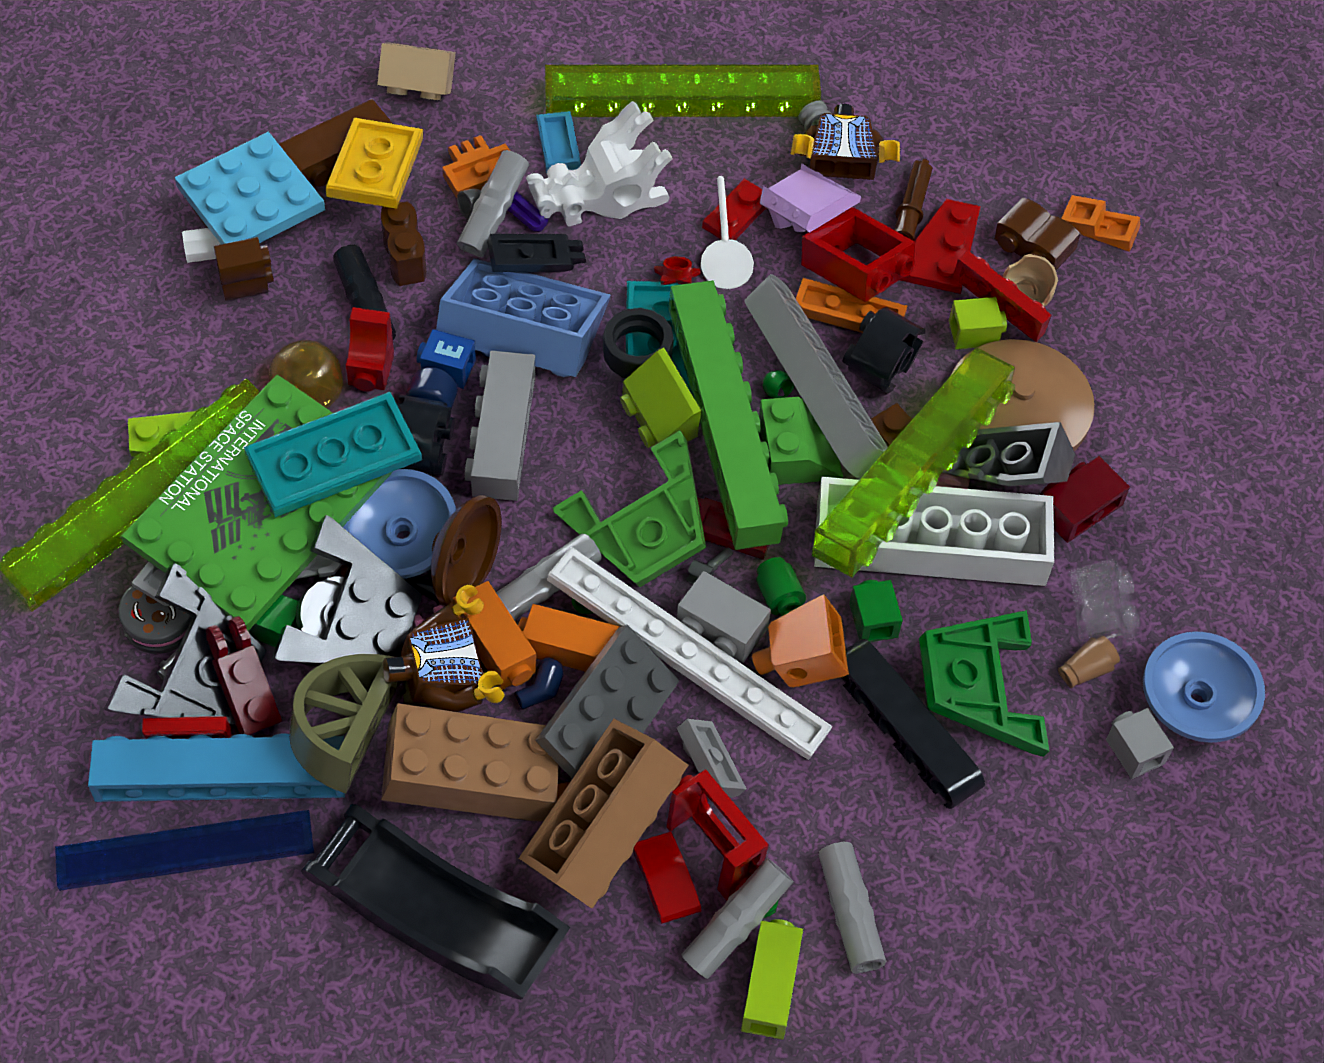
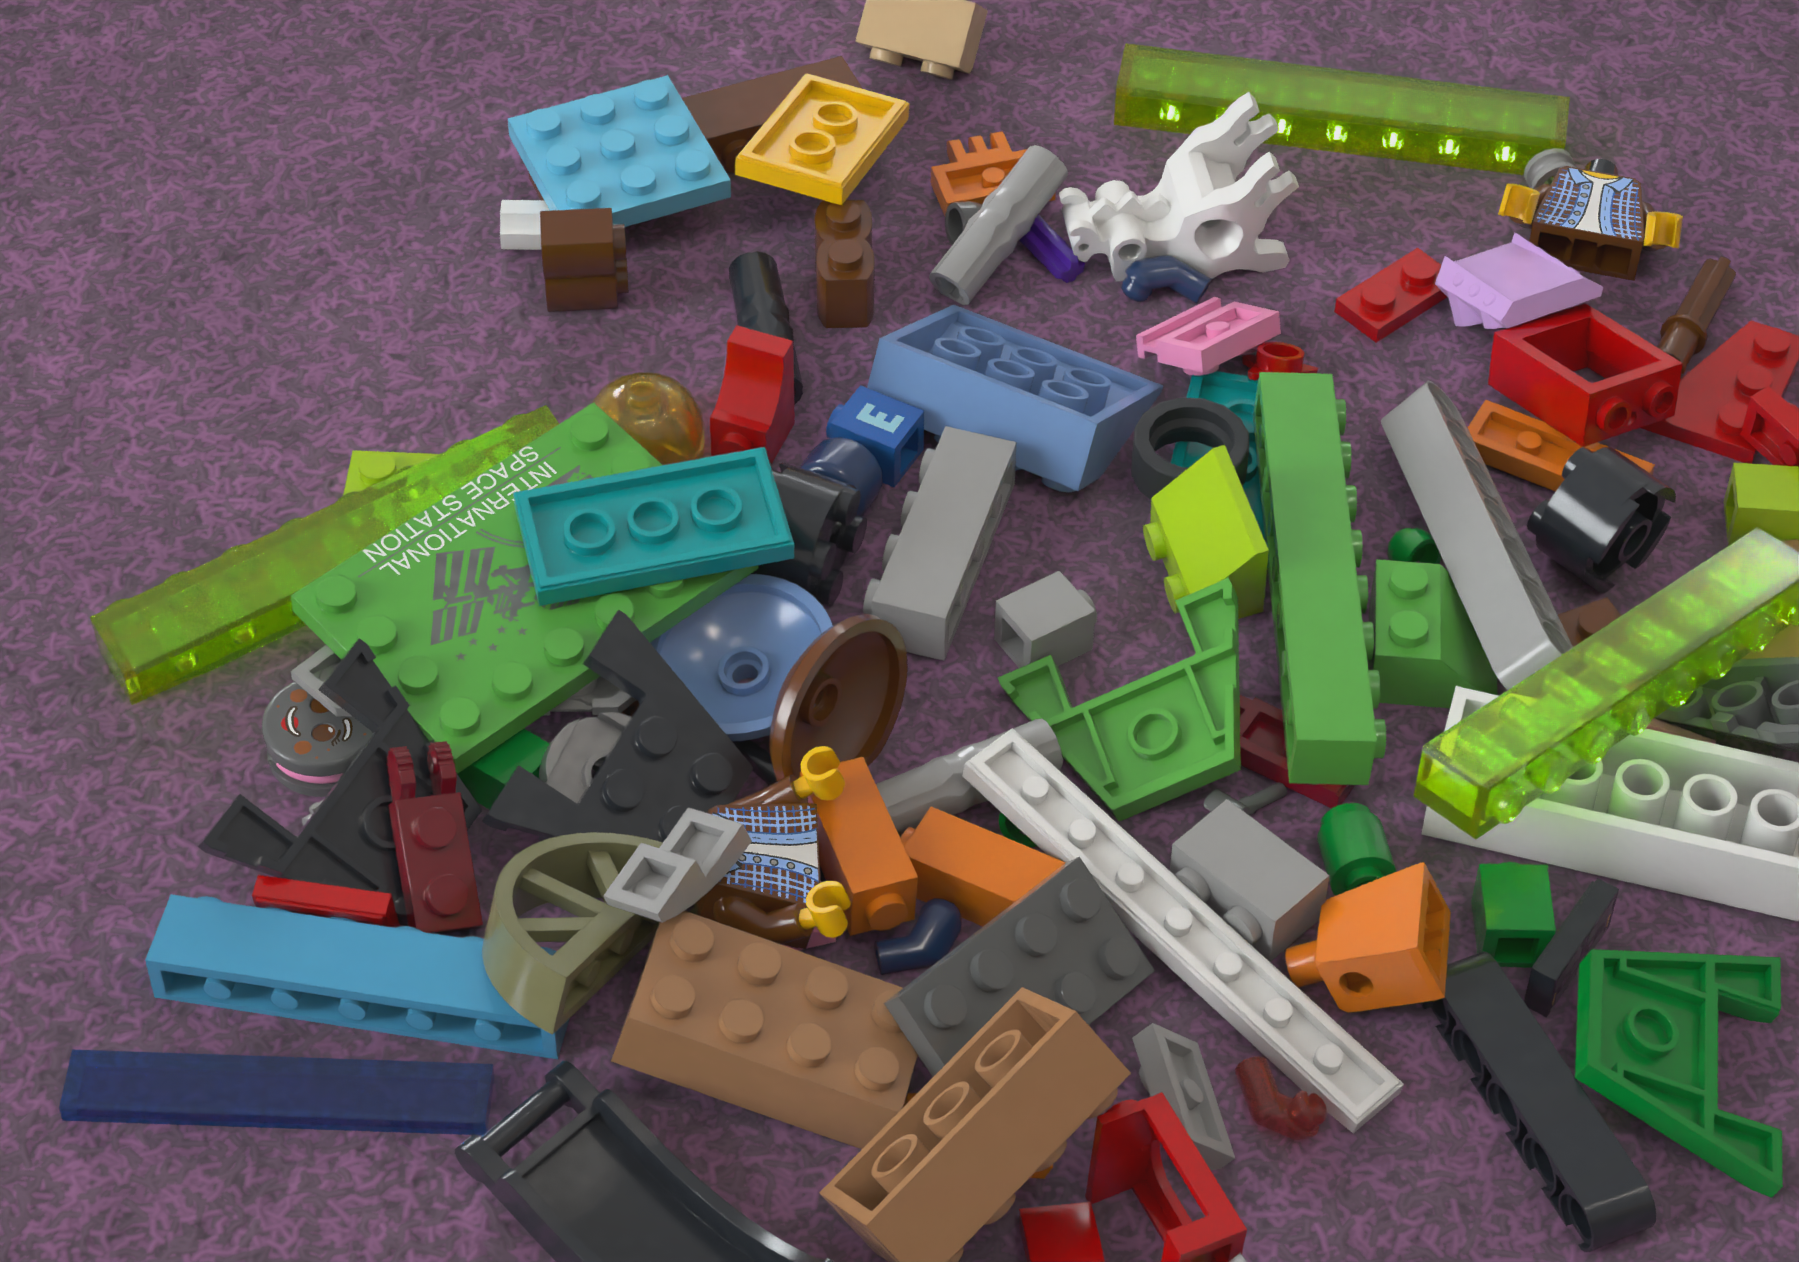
camera: 15 degrees right, 10 degrees down
black hinge [487,234,586,272] -> none
dark azure tile [536,111,581,173] -> none
white piece [700,176,754,289] -> none
none -> light grey slope [603,808,752,923]
none -> light grey brick [994,571,1097,668]
none -> dark blue arm [1121,255,1212,304]
none -> bright pink plate [1136,297,1281,376]
none -> clear red arm [1235,1056,1327,1140]
none -> black tile [1524,878,1619,1018]

